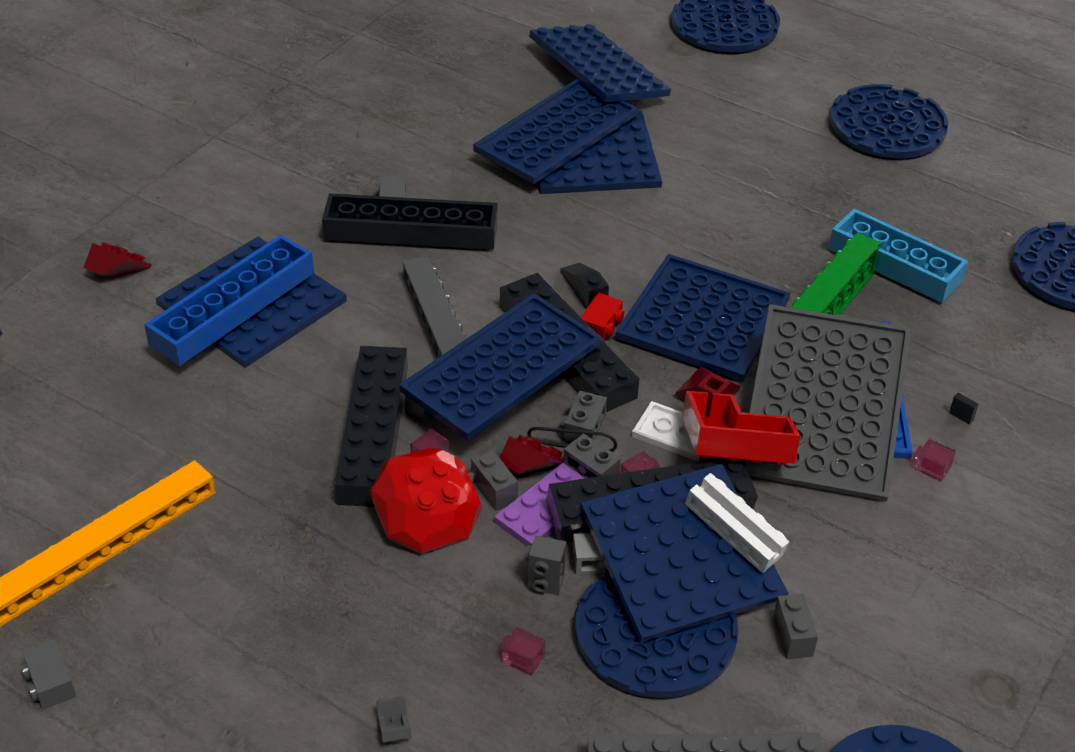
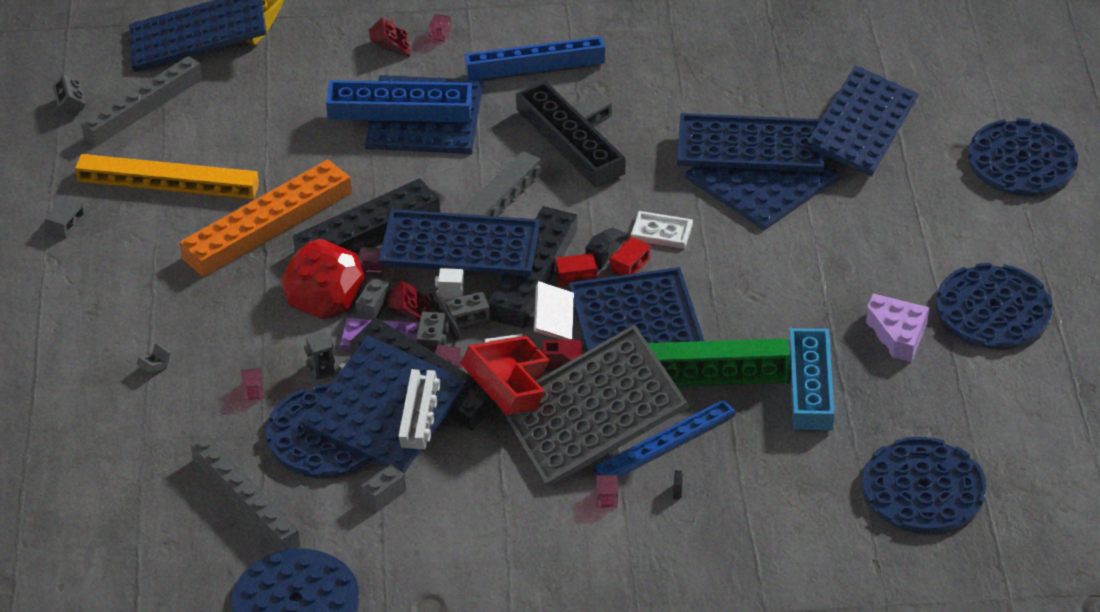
camera: 55 degrees right, 0 degrees up
none -> orange brick [179,159,352,277]
none -> clear pink brick [428,14,452,42]
none -> white brick [435,268,464,309]
none -> blue brick [464,36,605,80]
none -> white tile [534,282,573,340]
none -> red brick [609,237,650,276]
none -> white tile [630,211,693,249]
none -> lavender brick [866,294,929,362]

